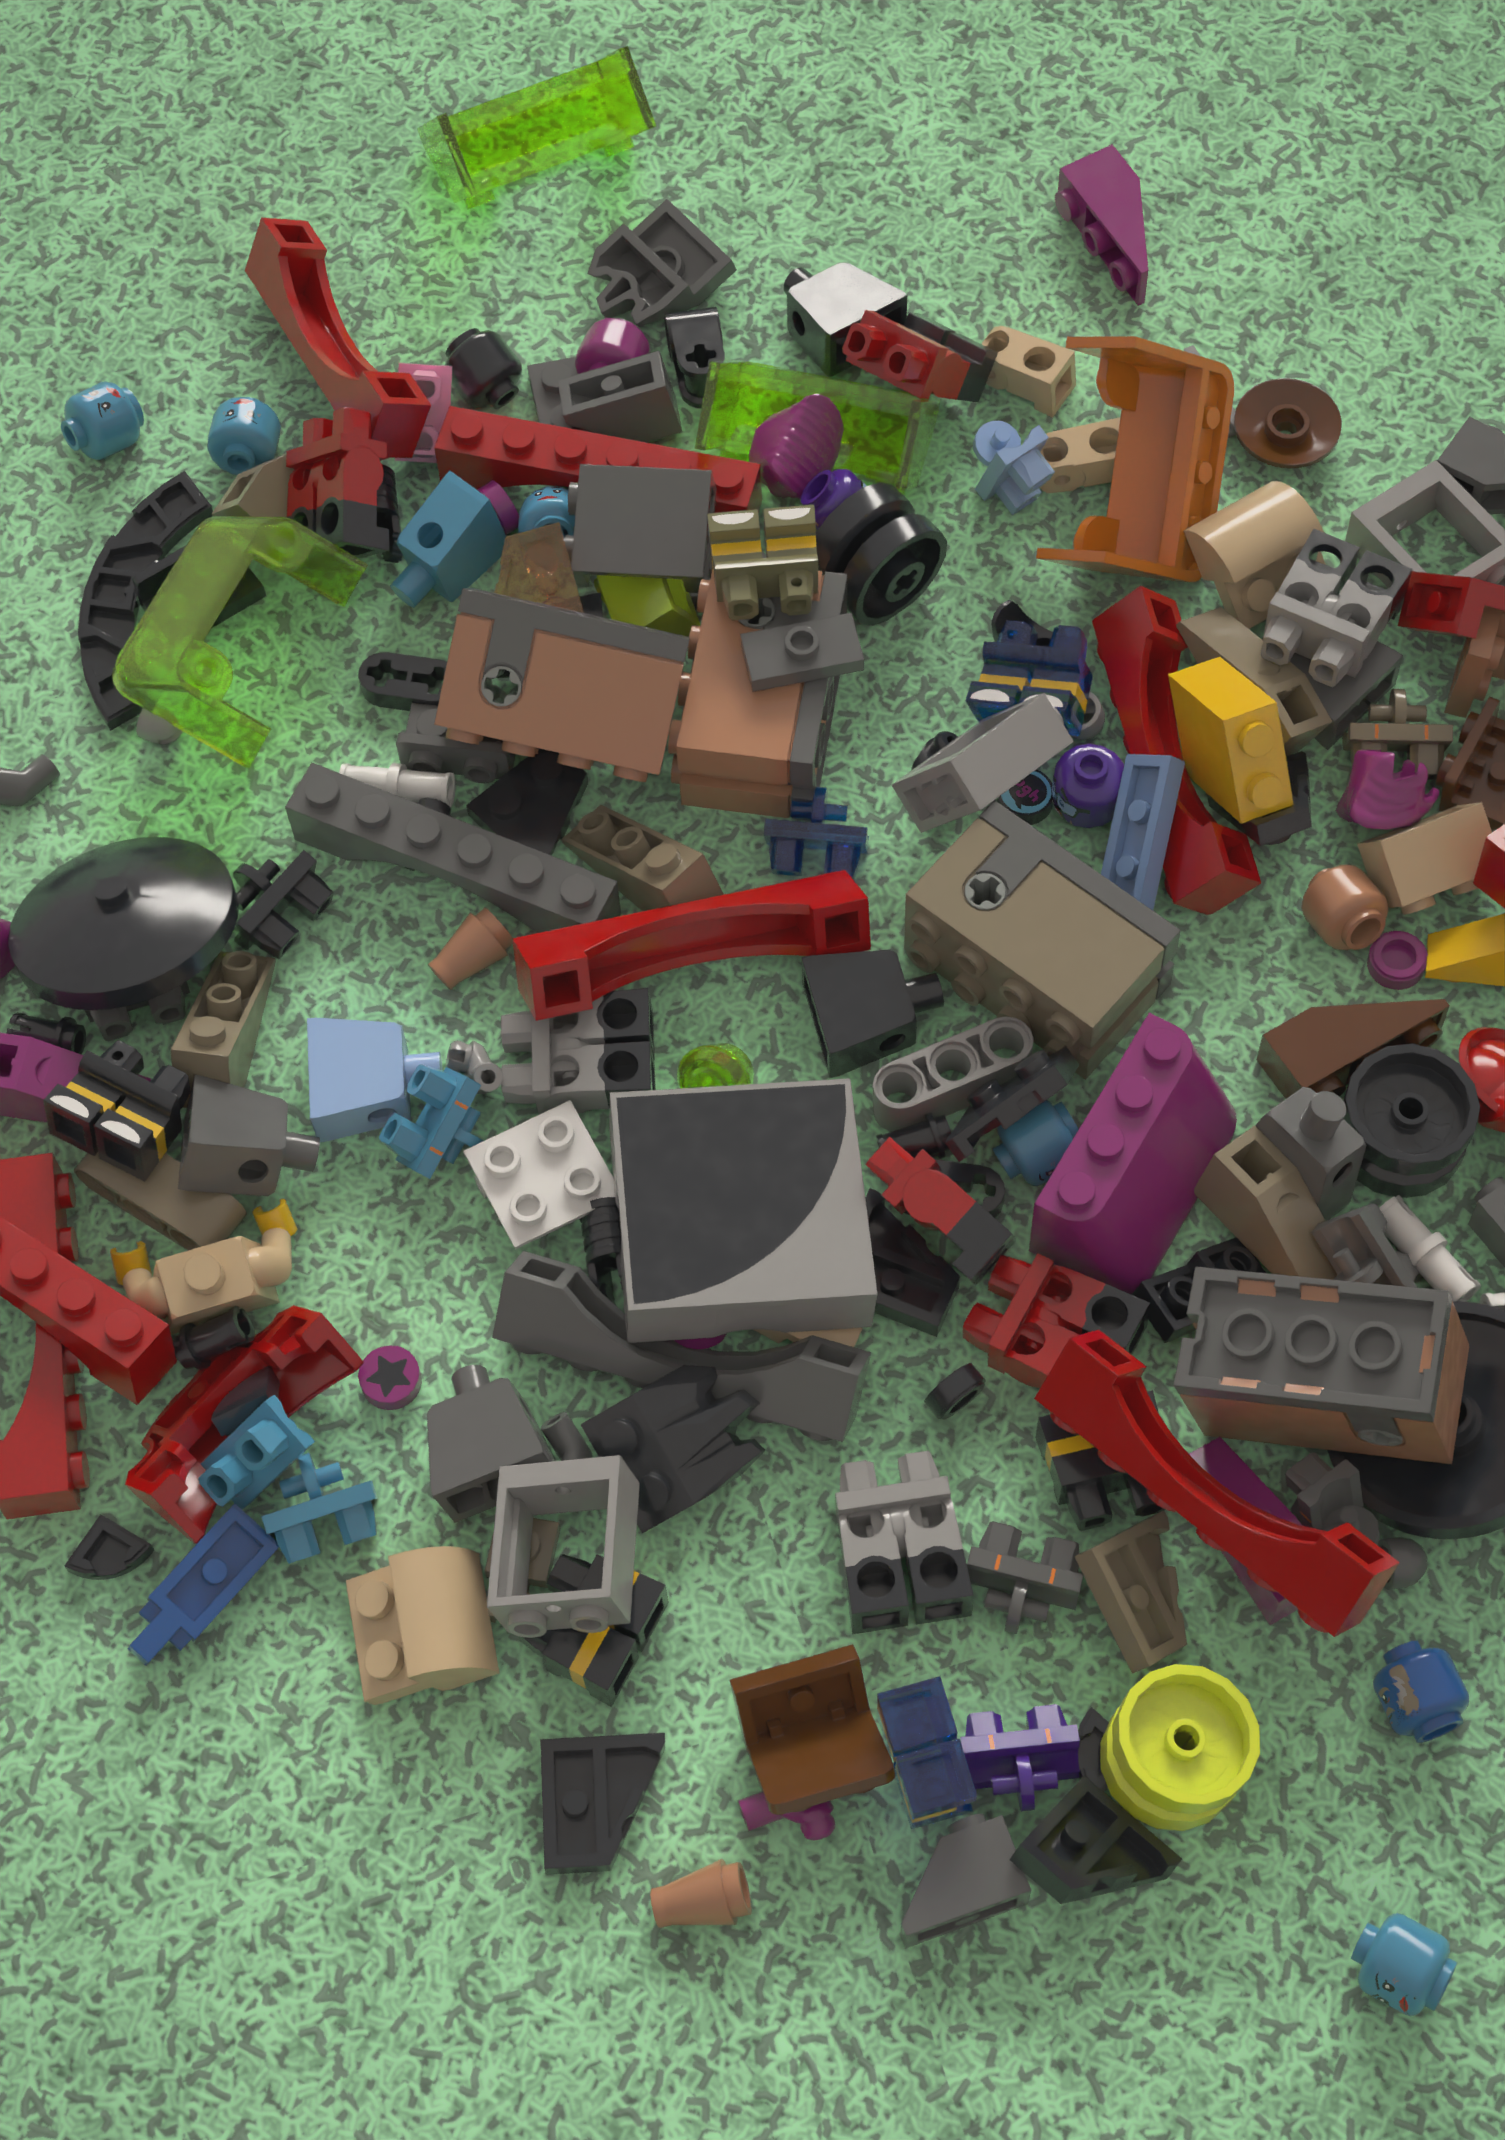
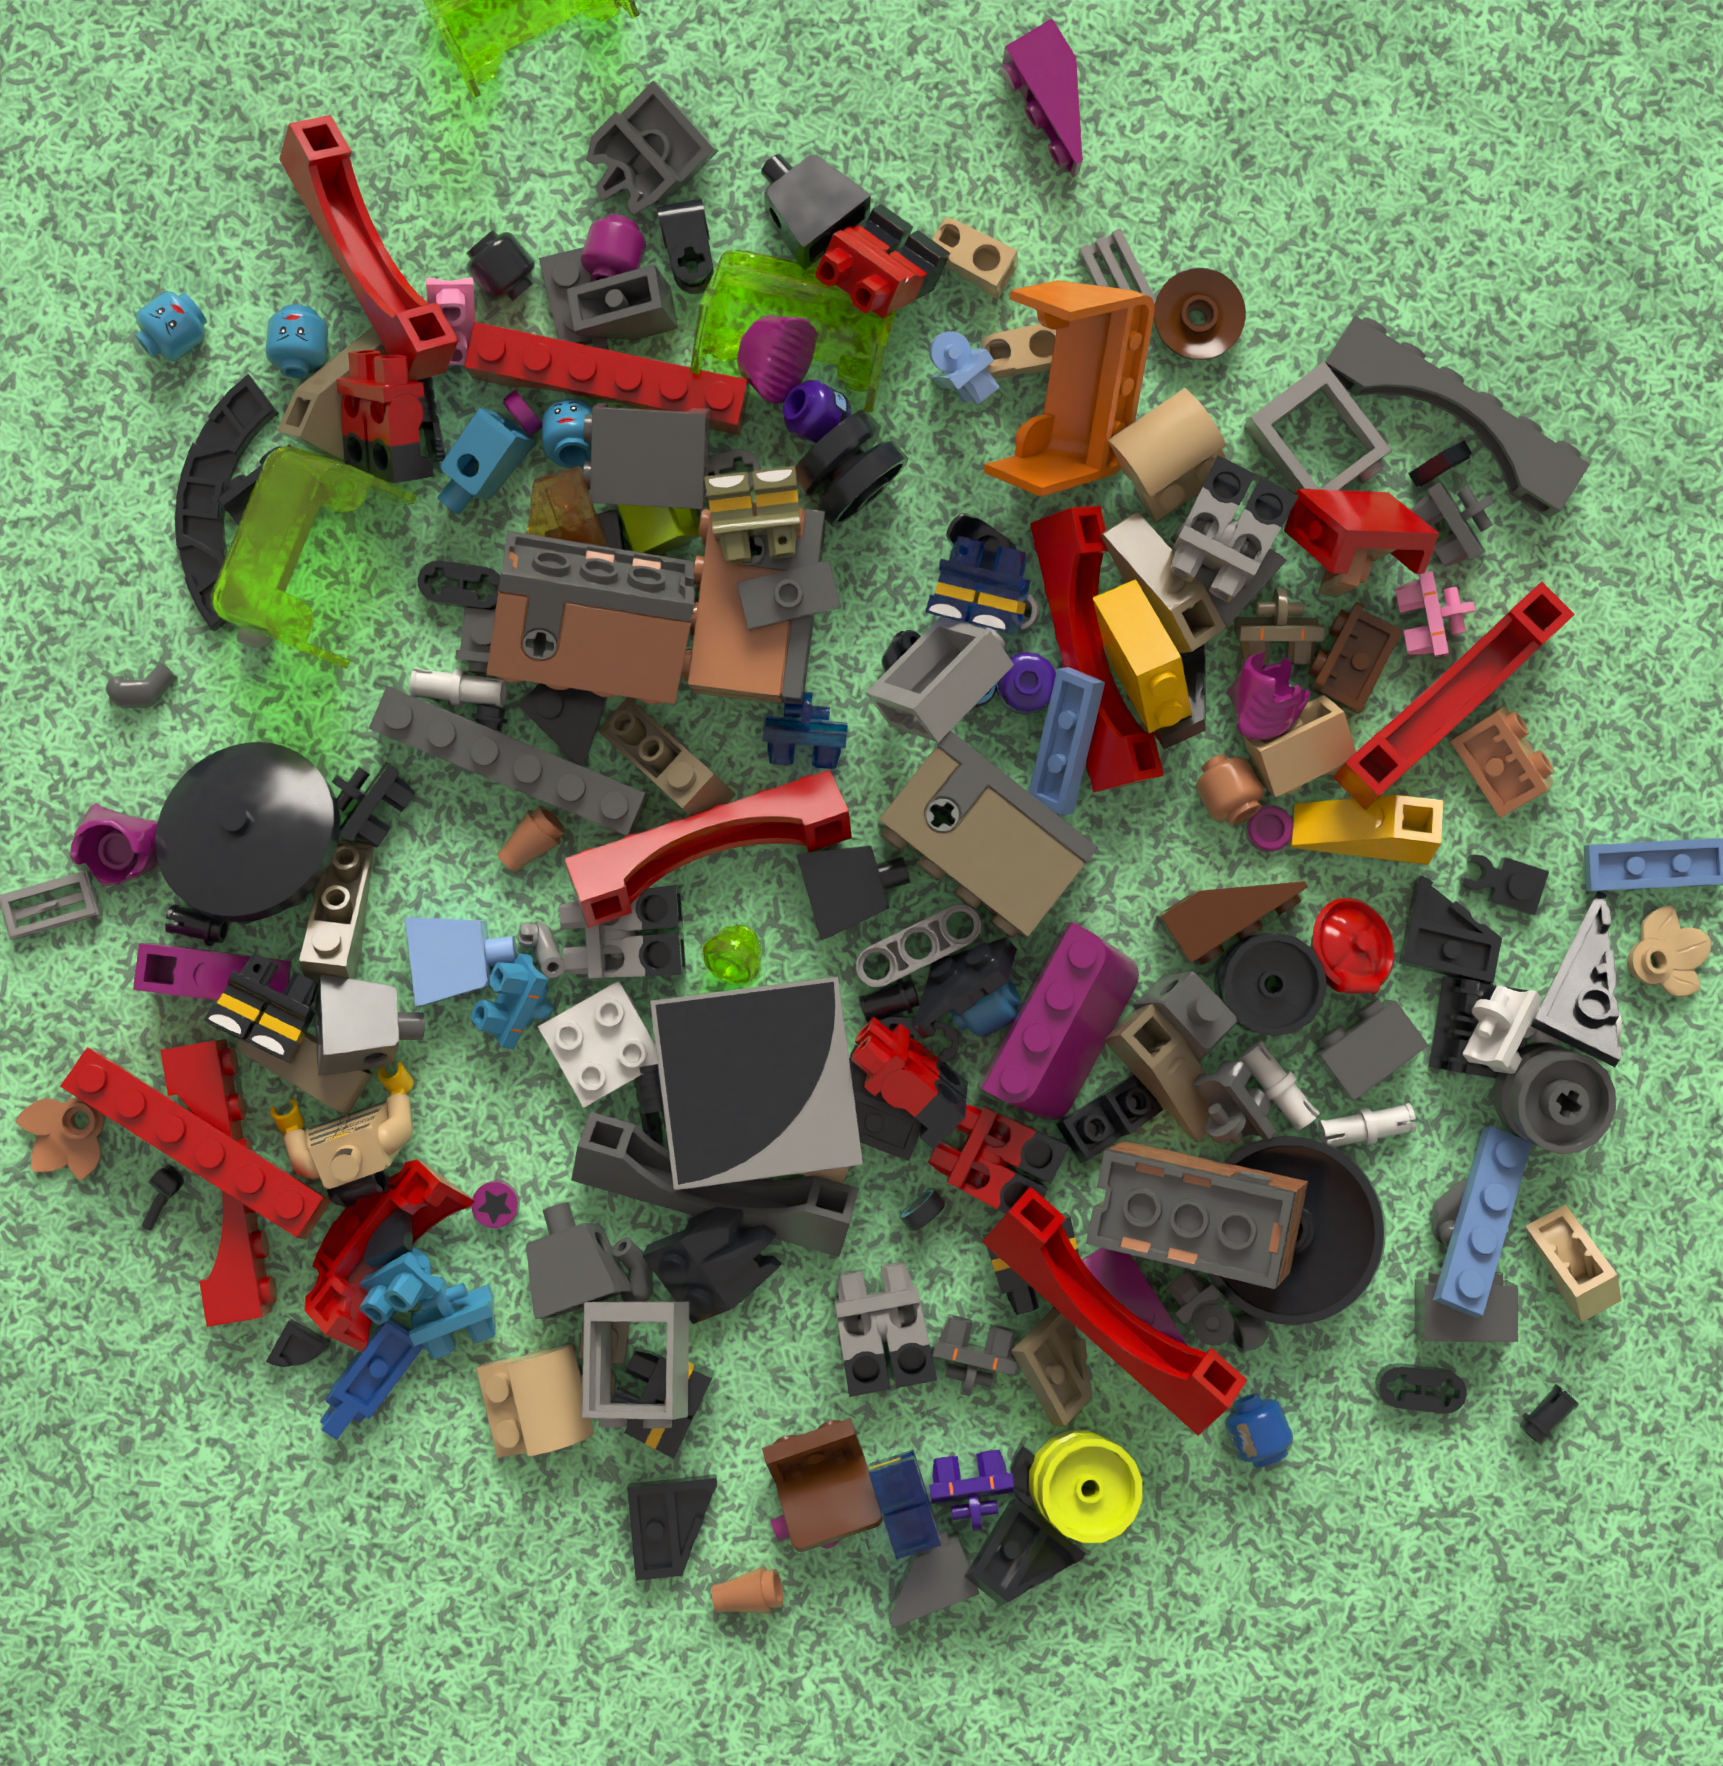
camera: 10 degrees left, 25 degrees up
dark azure head [1351,1913,1457,2016] -> none

